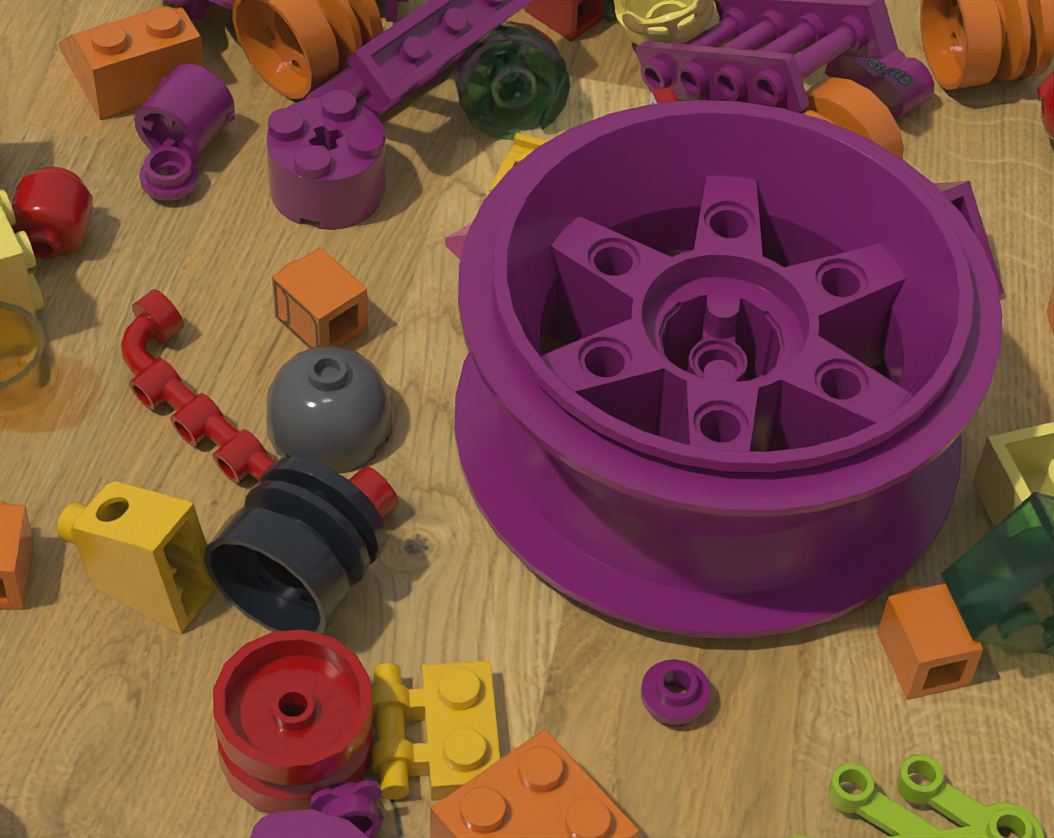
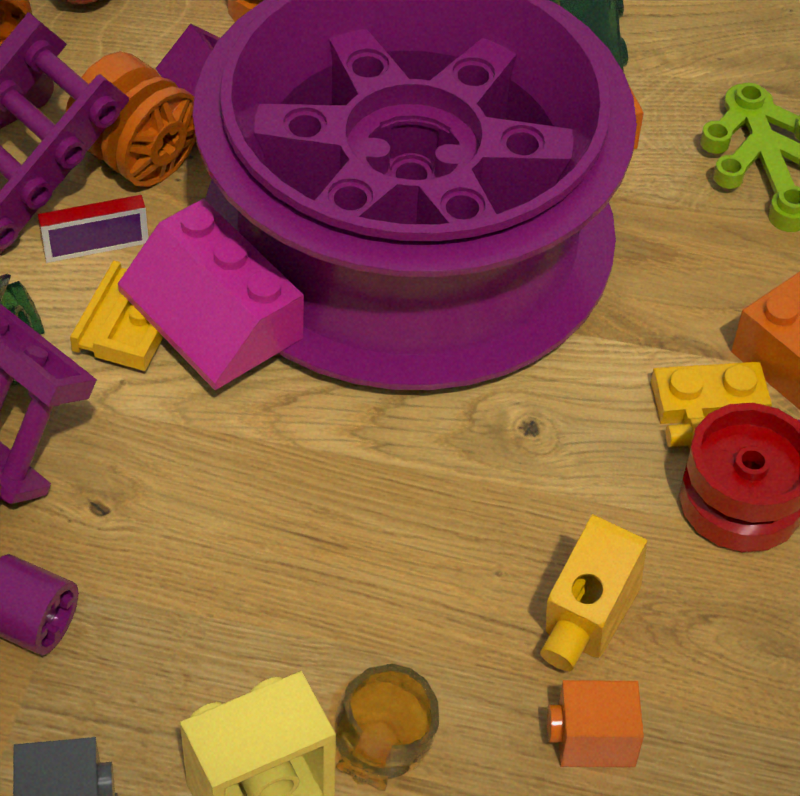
camera: 90 degrees left, 0 degrees up
red head [11,166,93,259] -> none
red bar [121,289,399,519] -> none
magenta plate [139,146,199,201] -> none
black wheel [204,457,388,634] -> none
dark grey cylinder [266,346,392,473] -> none
magenta brick [267,89,386,230] -> none
orange brick [272,247,368,349] -> none
magenta plate [641,659,711,727] -> none

